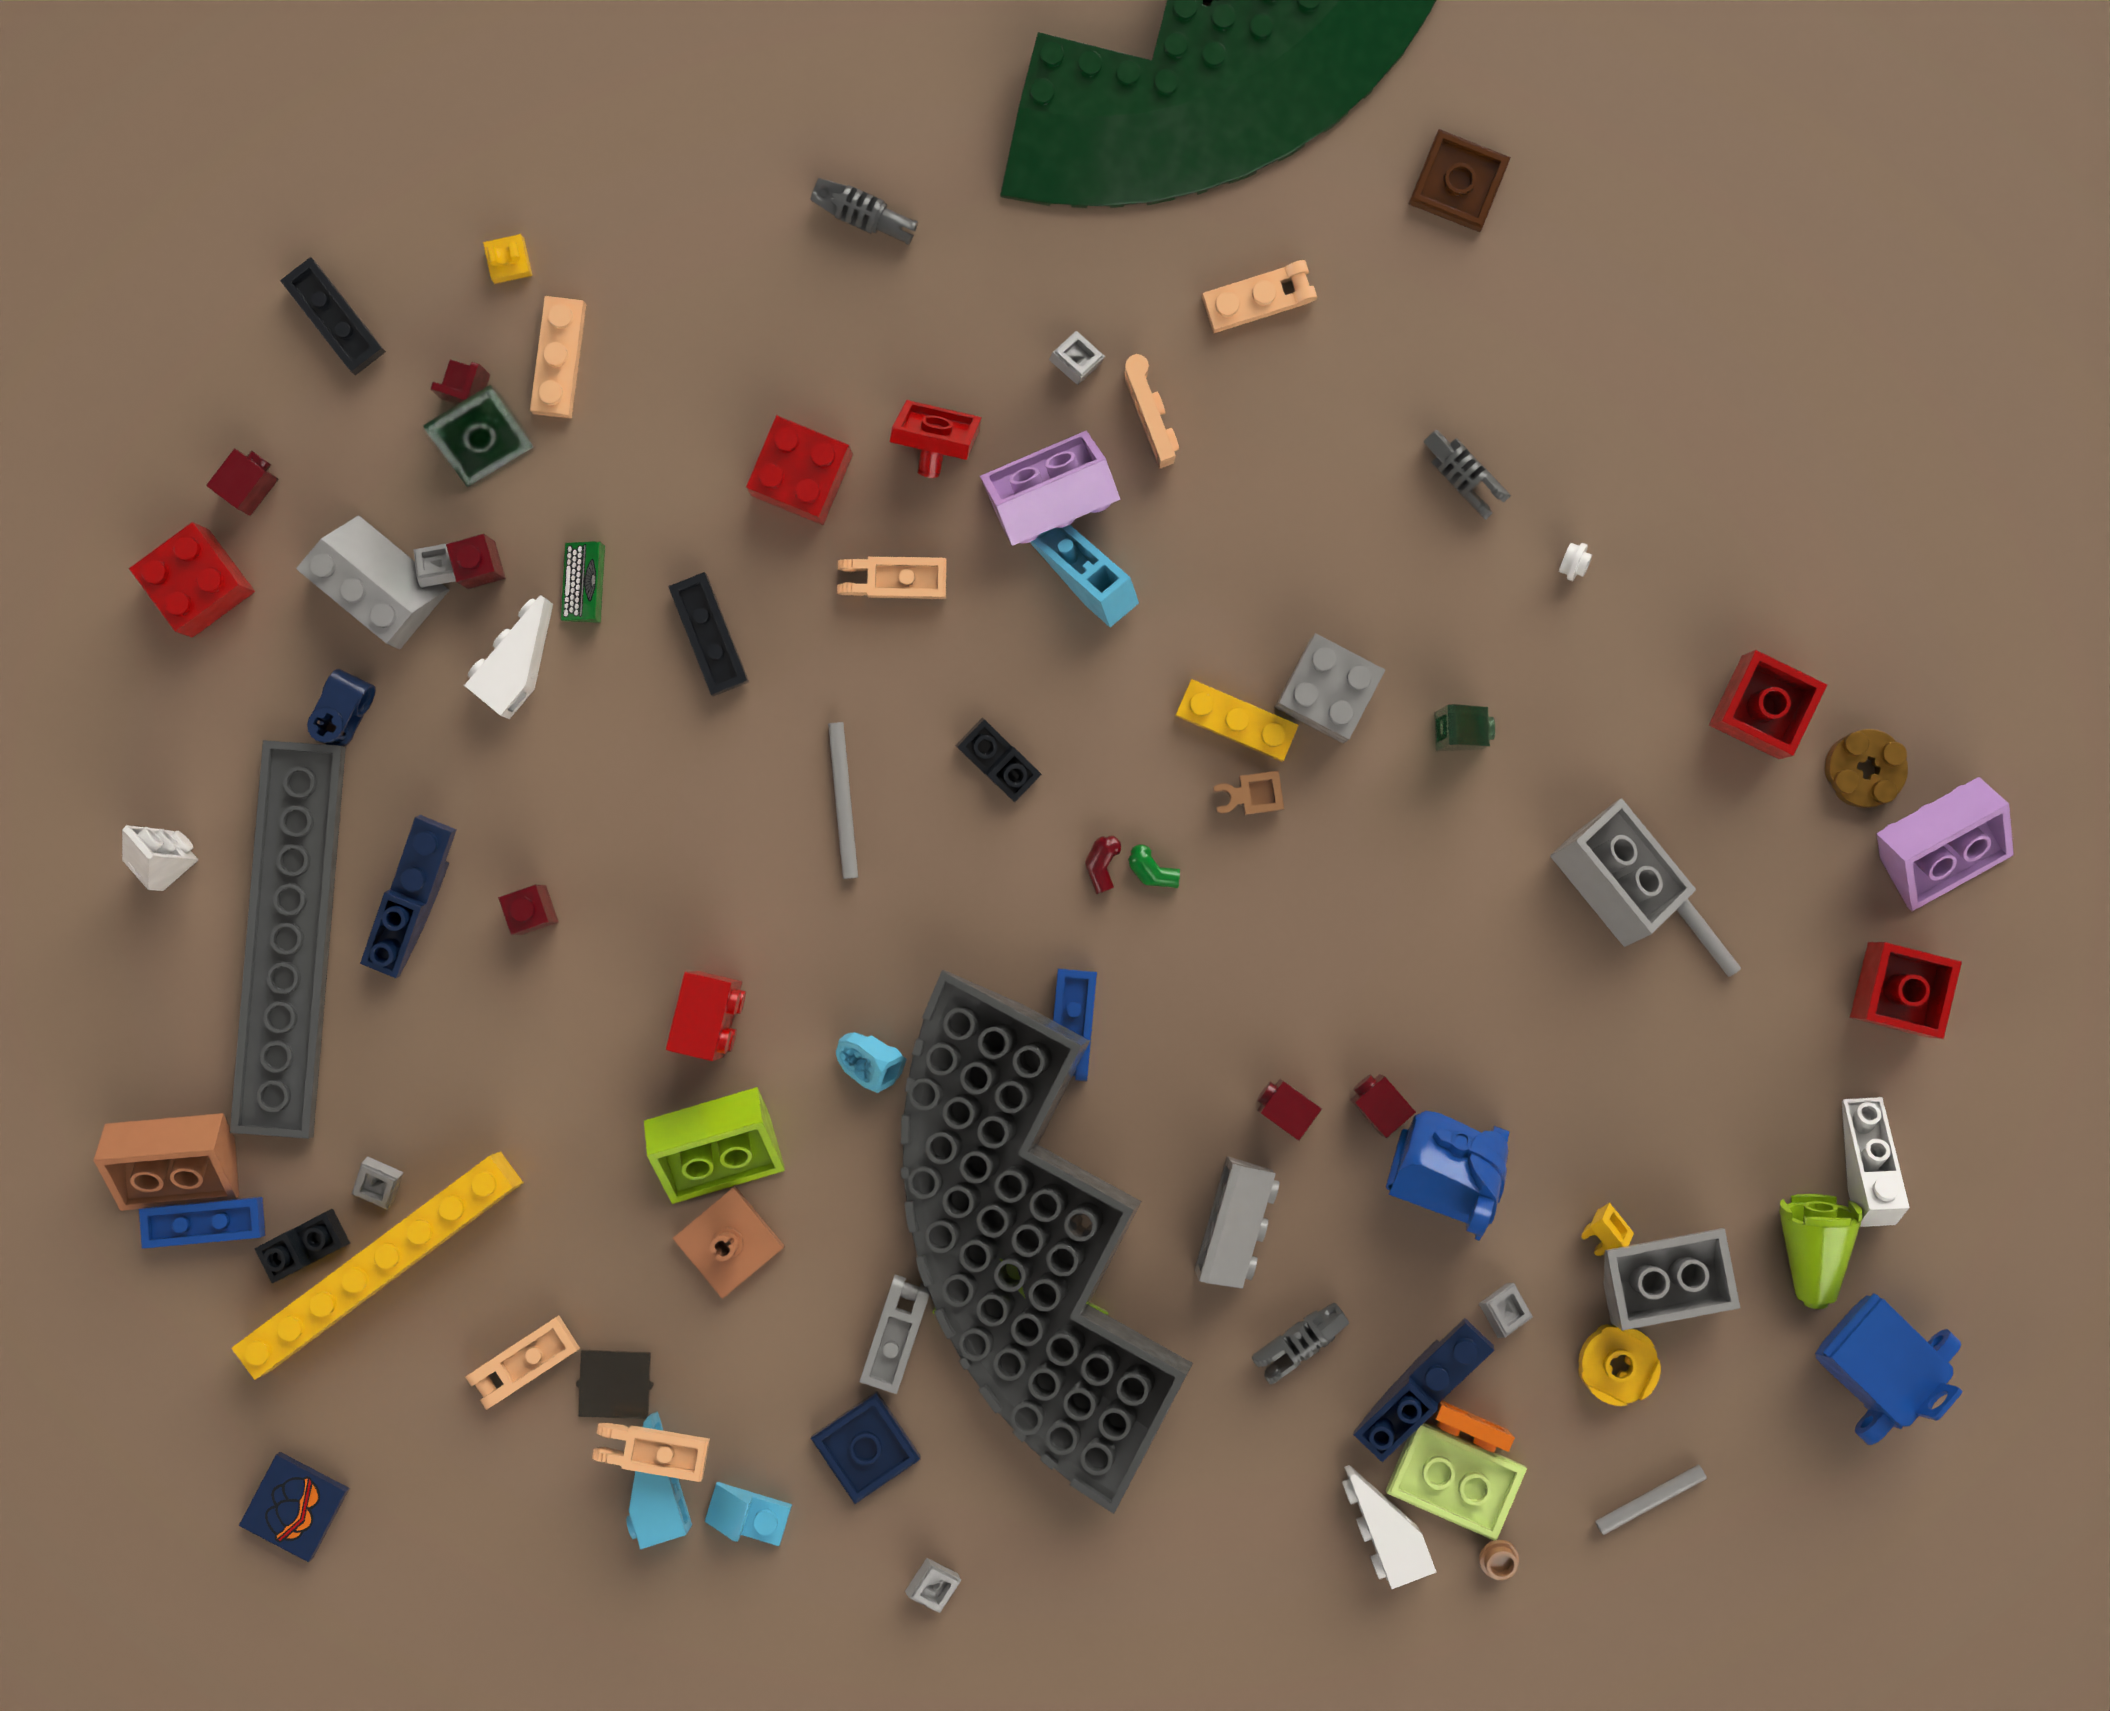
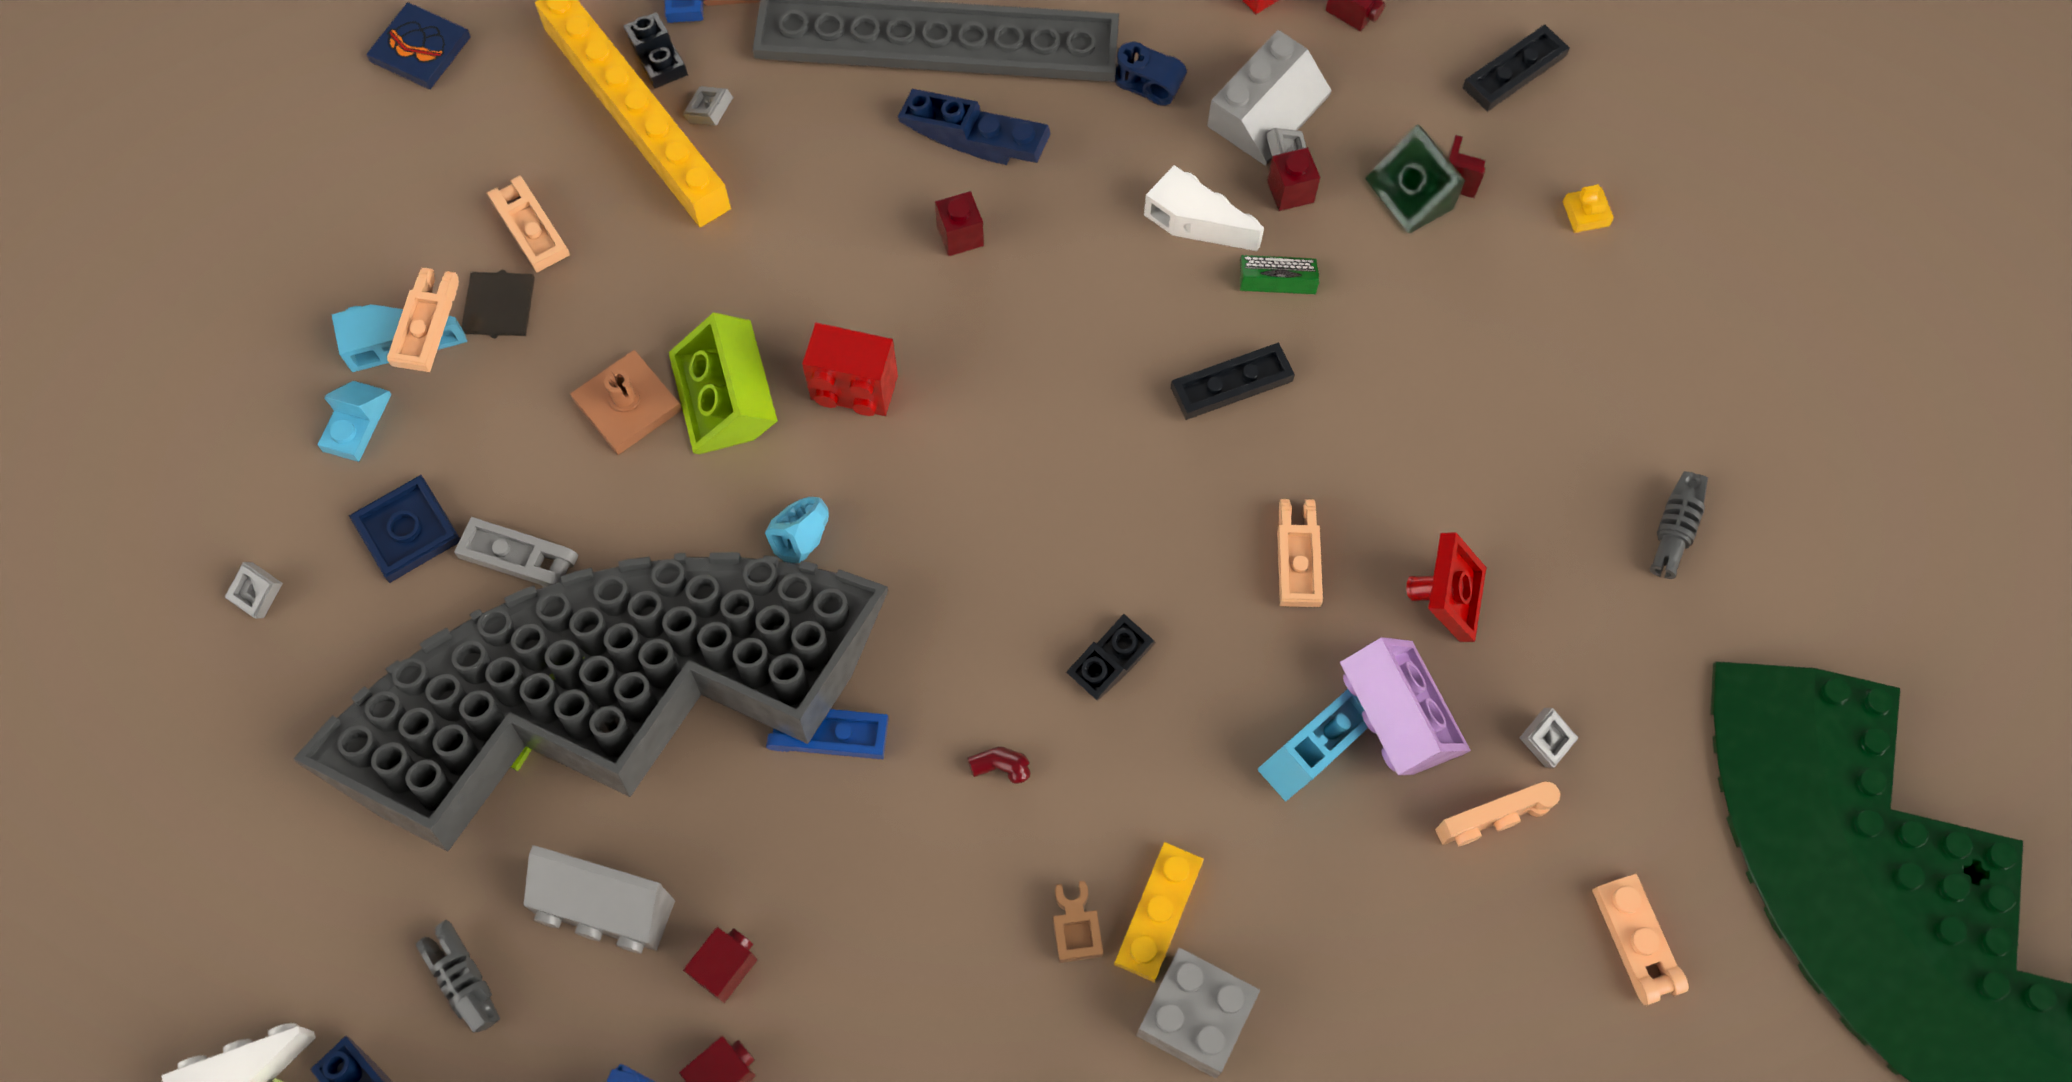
camera: 90 degrees right, 20 degrees down
light nougat plate [530,296,586,419] -> none
red brick [746,415,853,525] -> none
light grey piece [828,722,858,879] -> none
green arm [1128,844,1180,888] -> none

